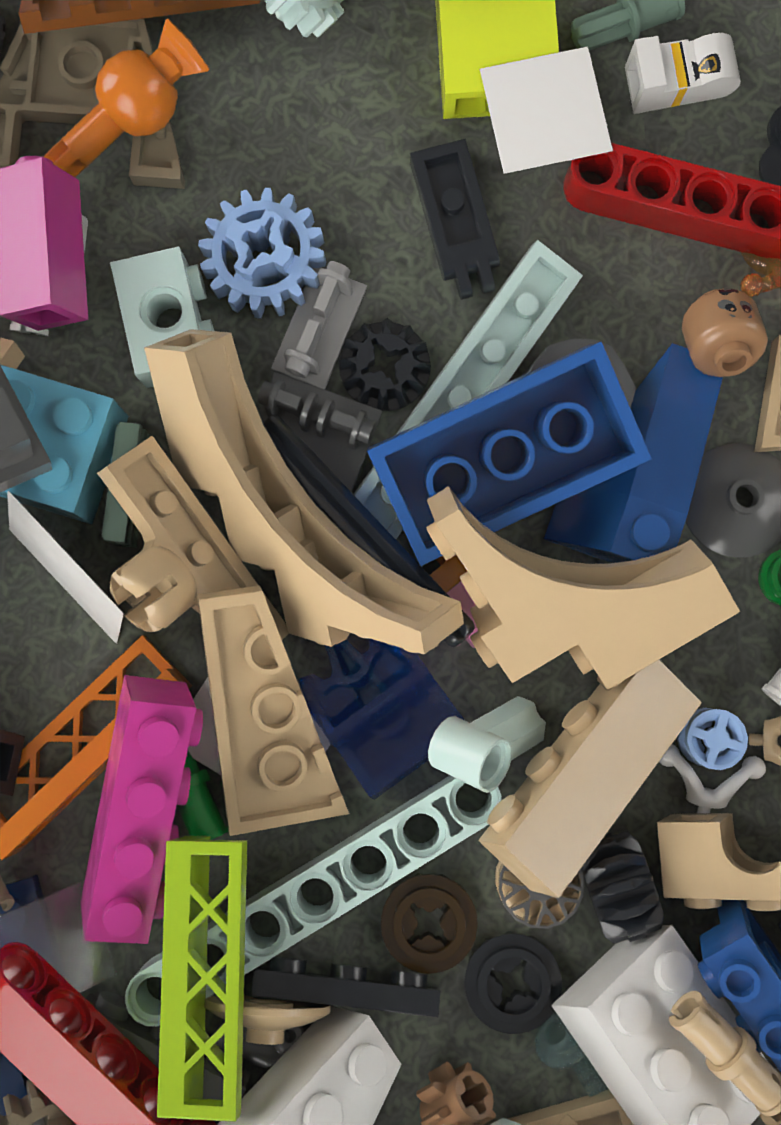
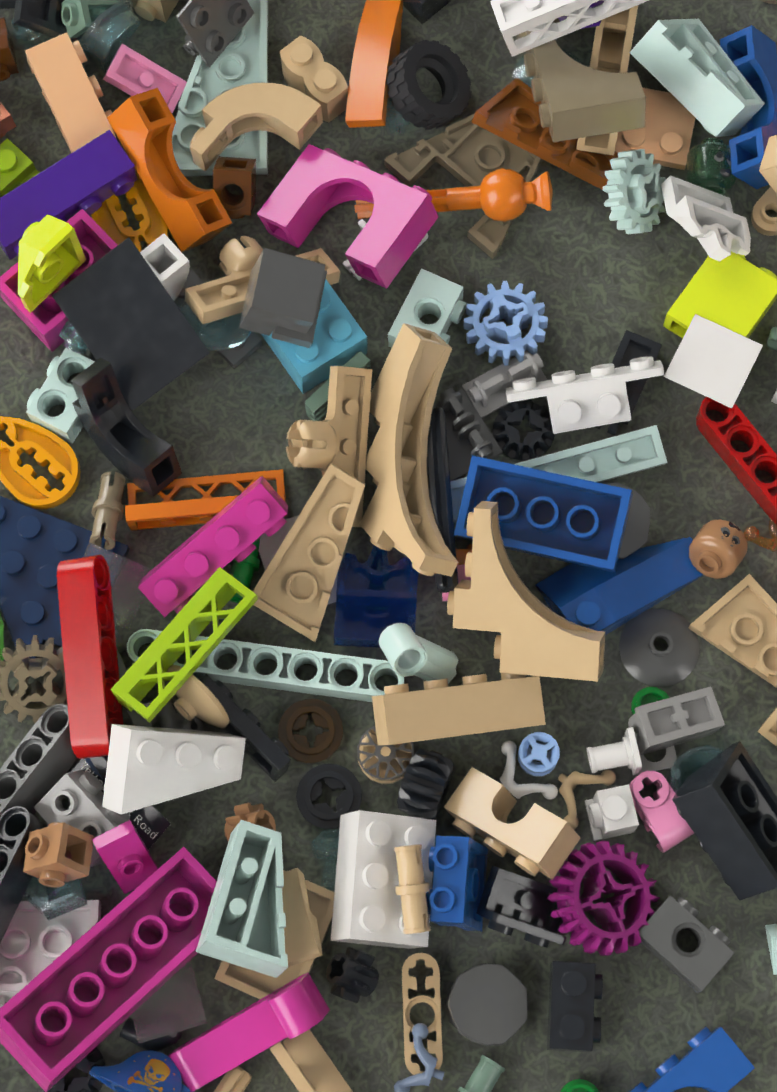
camera: 40 degrees right, 10 degrees down
white sticker [7,491,124,644] -> none
none -> white bracket [506,356,664,434]

